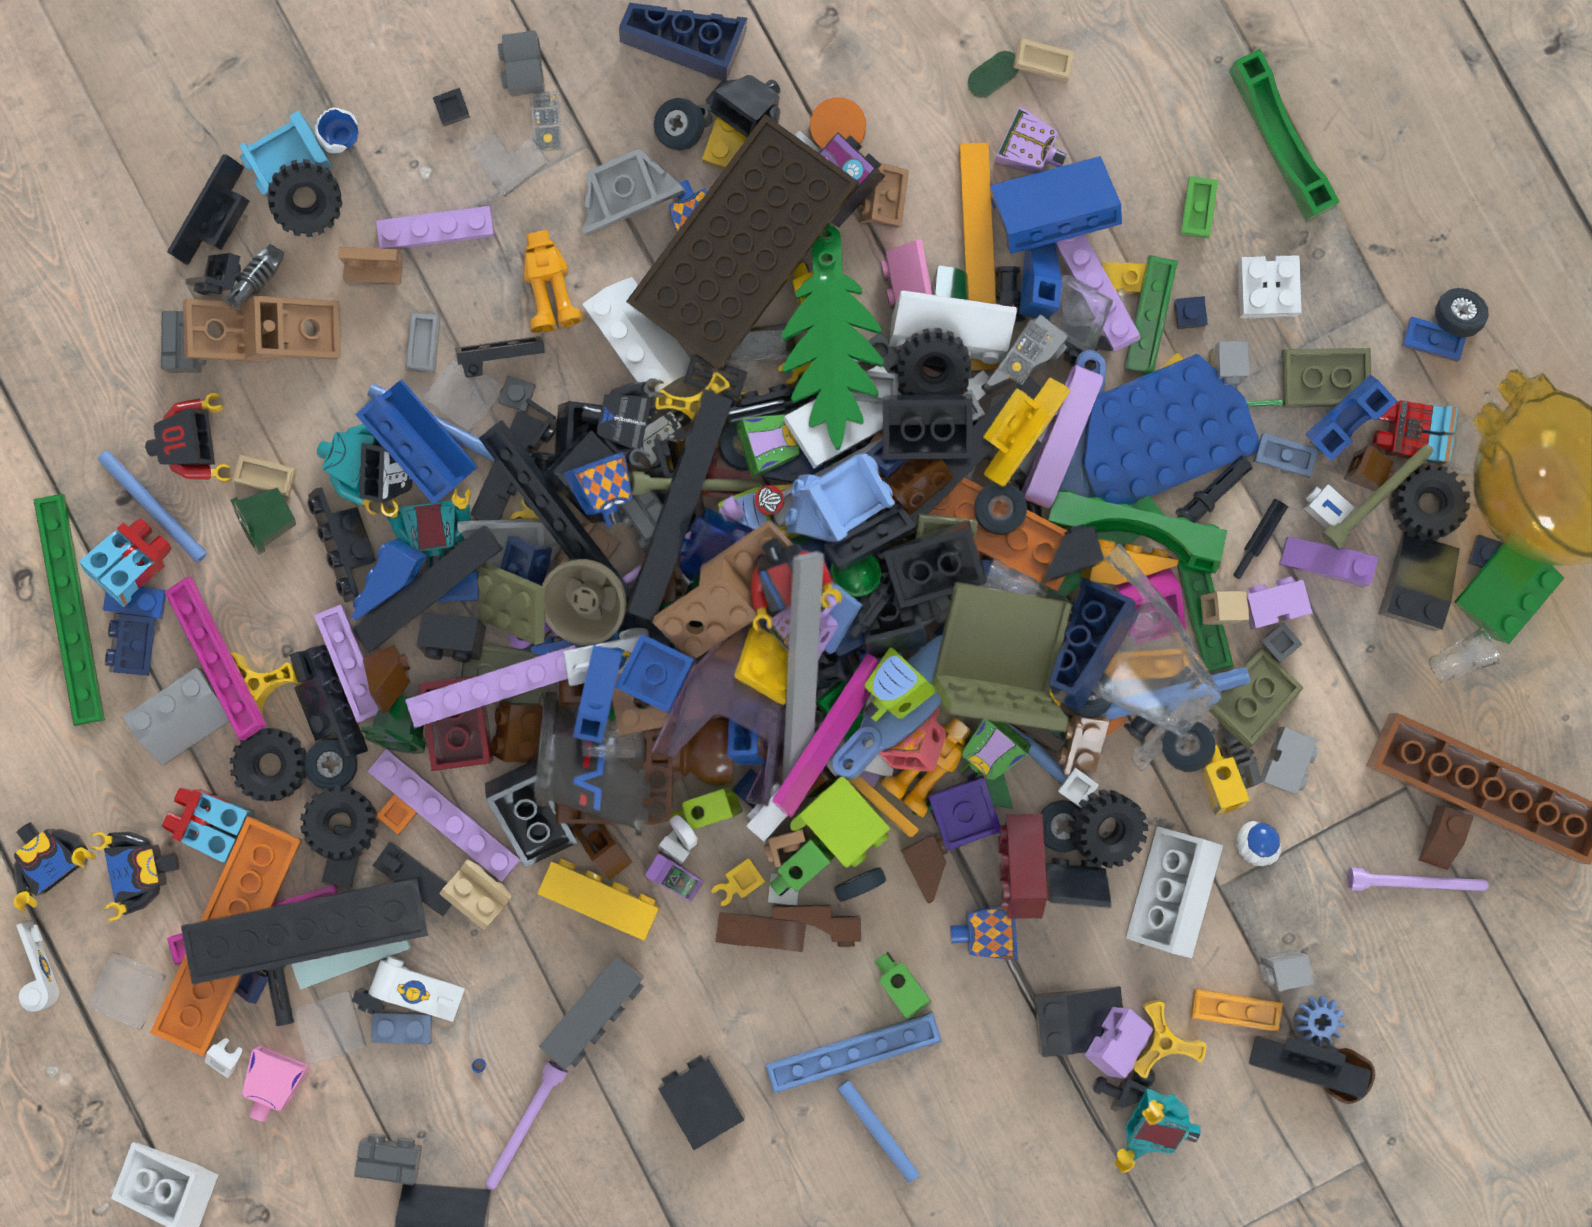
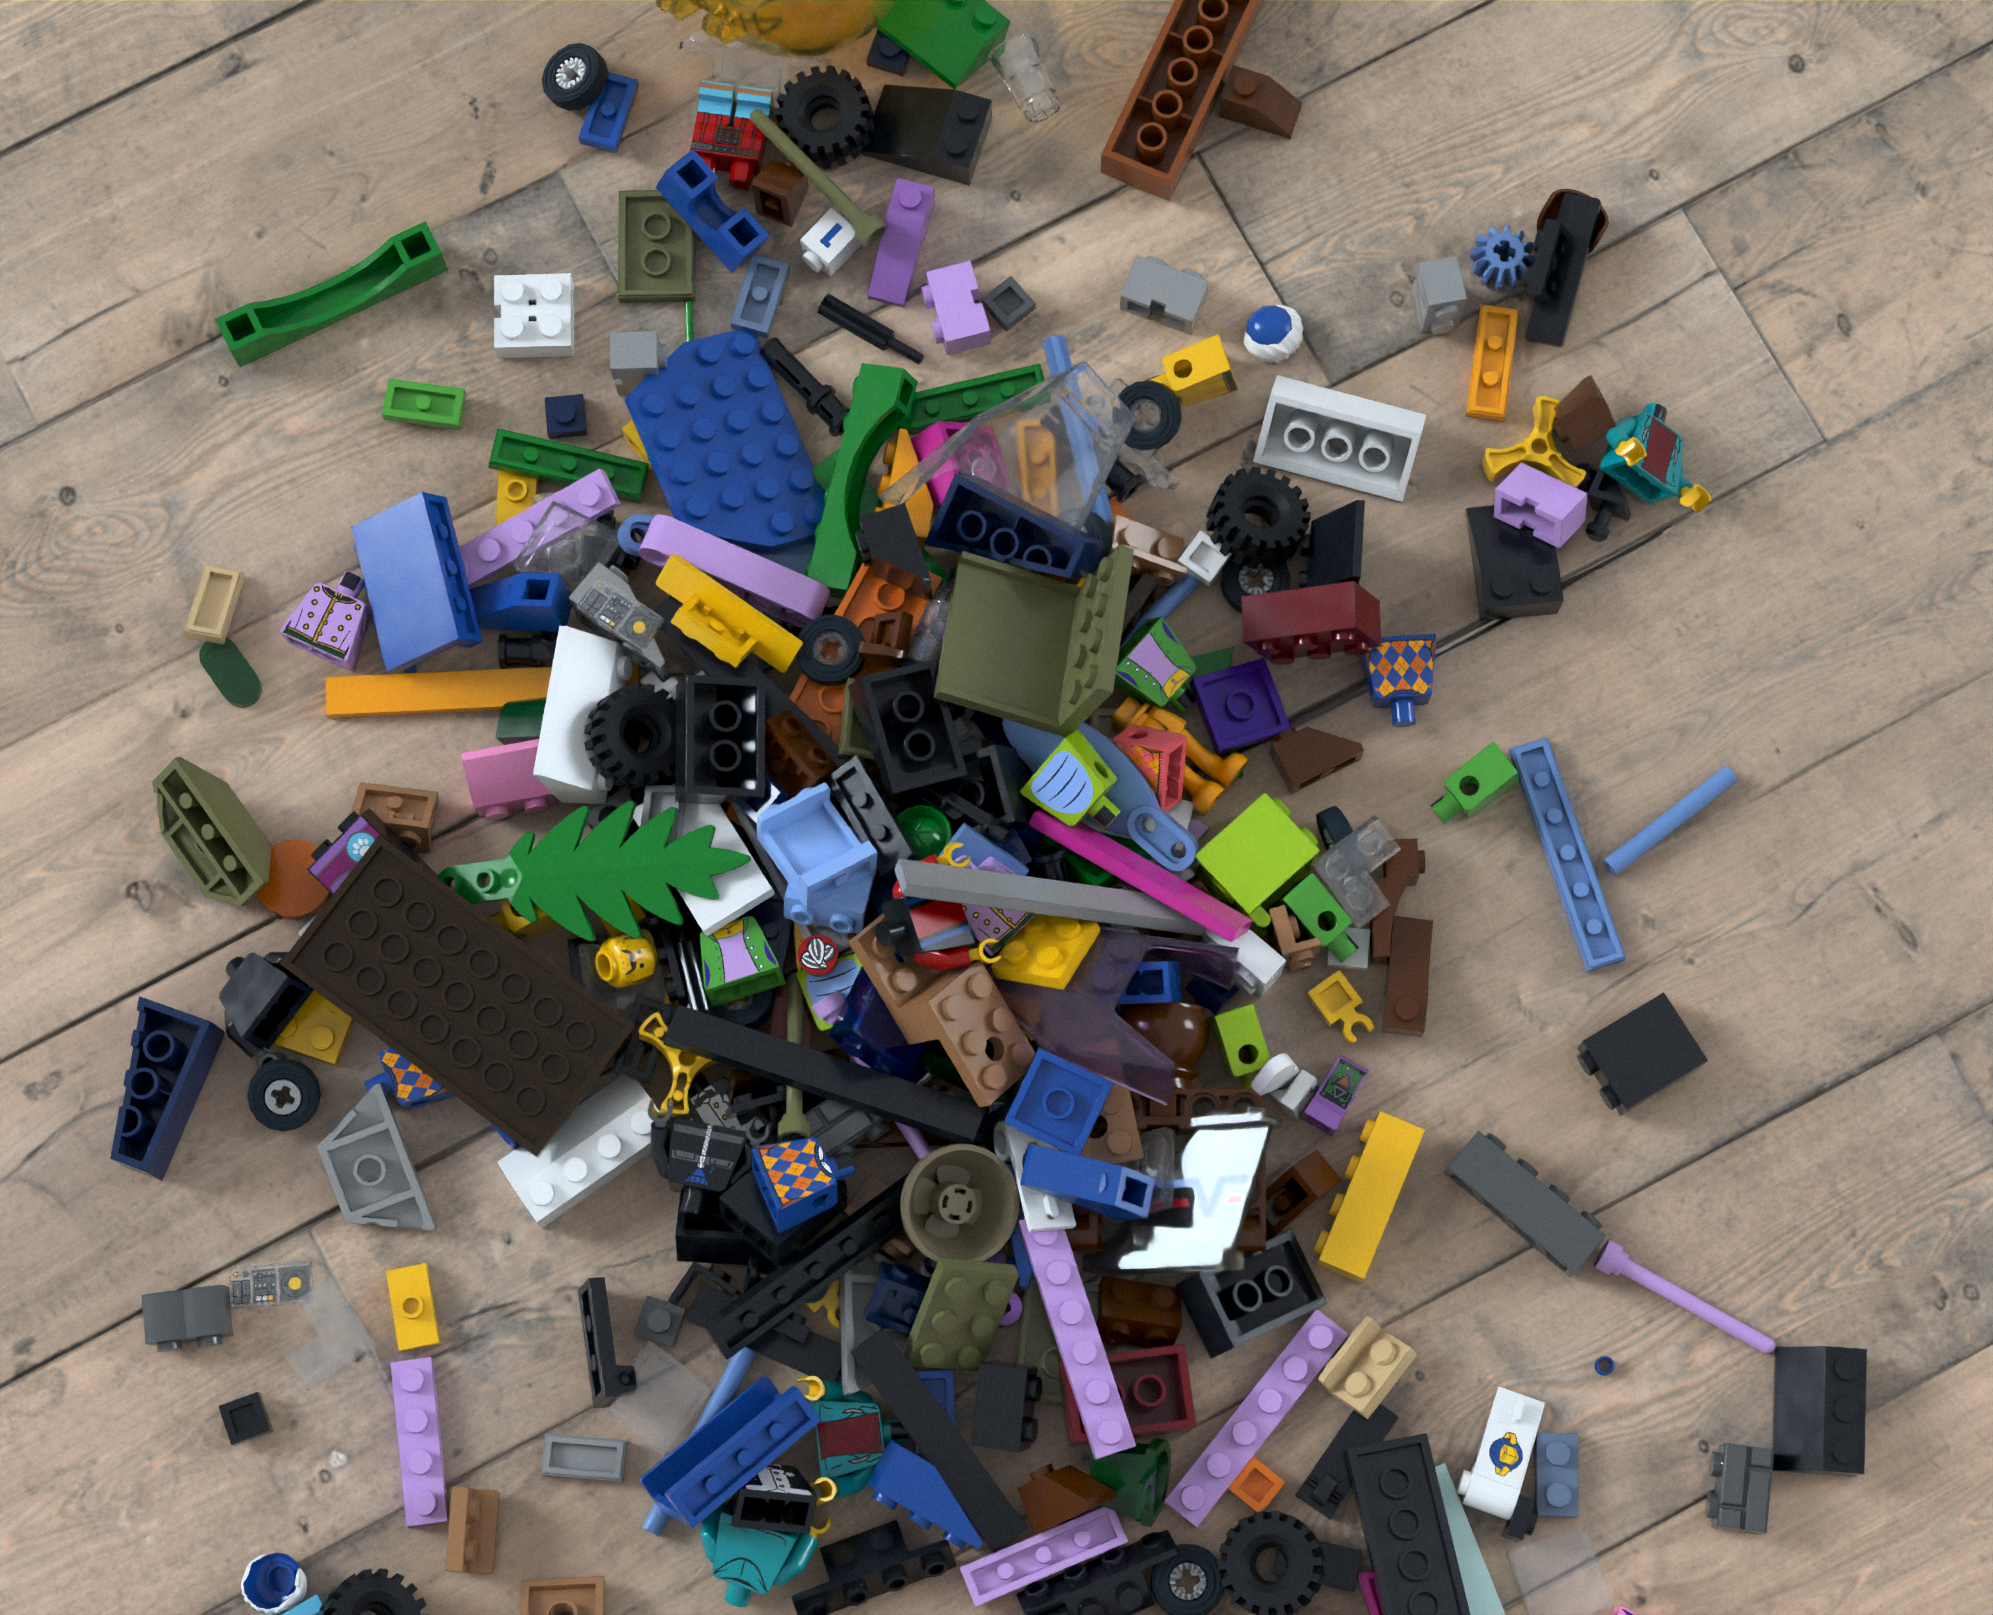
camera: 90 degrees left, 10 degrees down
light orange piece [523,230,584,333] -> none
light orange tile [847,776,919,837] -> none
tan brick [1201,591,1249,625] -> none
olive tile [1206,647,1304,749] -> none
dark grey hinge [1218,721,1262,789] -> none
lavender piece [1347,867,1489,891] -> none
none -> olive wedge [152,757,271,907]
none -> yellow plate [386,1263,441,1352]
none -> yellow head [595,934,658,989]
none -> reddish brown tile [858,611,913,667]
none -> clear plate [1311,815,1401,928]
none -> reddish brown slope [1552,375,1617,451]

